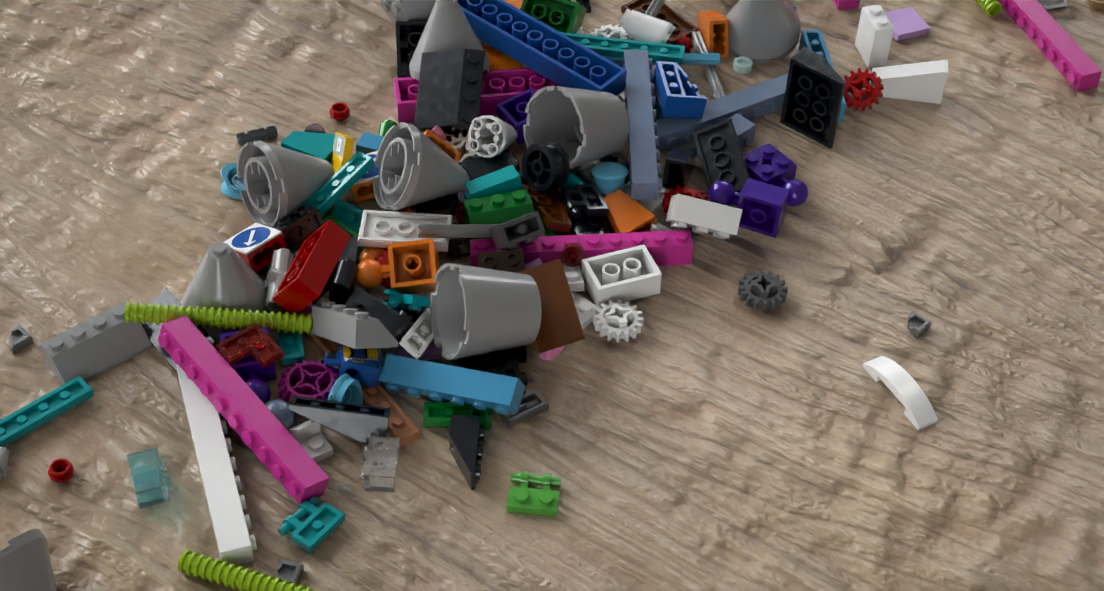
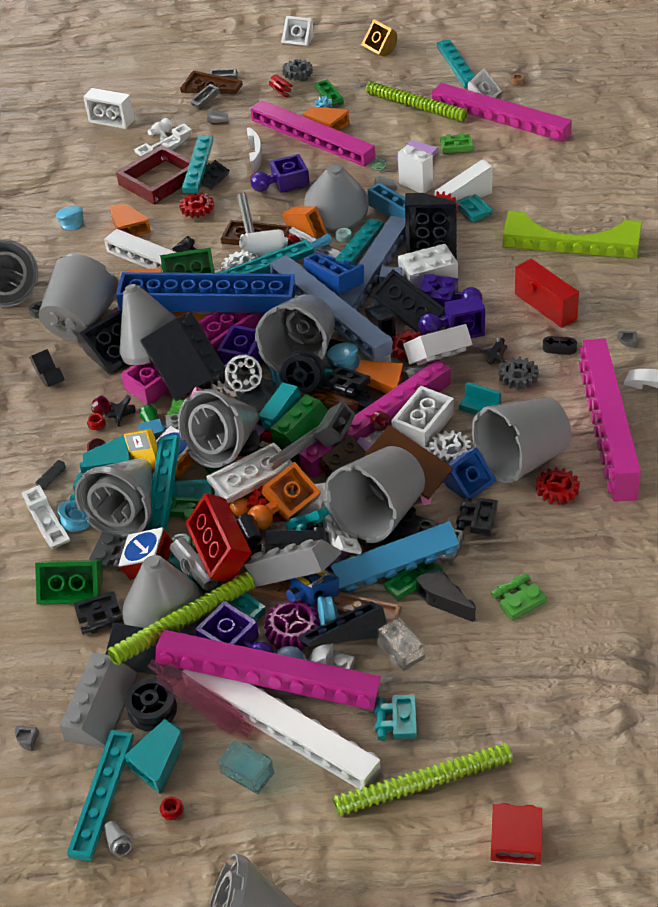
camera: 30 degrees left, 0 degrees up
clear red plate [216,323,284,368] -> none
black bracket [273,205,325,254] -> none
flat silver tile [277,559,304,585] -> none
none -> white slope [22,485,70,549]
none -> black brick [29,349,65,387]
none -> green slope [35,559,103,604]
none -> black plate [73,591,124,635]
none -> dark grey plate [89,532,128,571]
none -> dark red tile [91,396,111,415]
none -> black piece [107,394,136,426]
none -> teal slope [124,719,184,794]
none -> black wheel [125,677,177,731]
none -> clear pink plate [148,659,252,738]
none -> teal plate [335,219,384,265]
none -> clear light blue tile [371,158,387,171]
none -> light grey cone [374,176,397,190]
none -> white brick [398,244,458,288]
none -> bright green plate [440,133,473,154]
none -> blue slope [444,447,497,499]
none -> teal plate [456,194,493,222]
none -> black plate [456,497,498,535]
none -> teal panel [459,382,501,415]
none -> light grey cone [472,397,571,484]
none -> black piece [480,337,507,364]
none -> lime arch [502,210,642,259]
none -> red brick [515,258,579,328]
none -> red gear [536,467,580,505]
none -> black beam [542,336,577,355]
none -> dark pink brick [579,338,641,502]

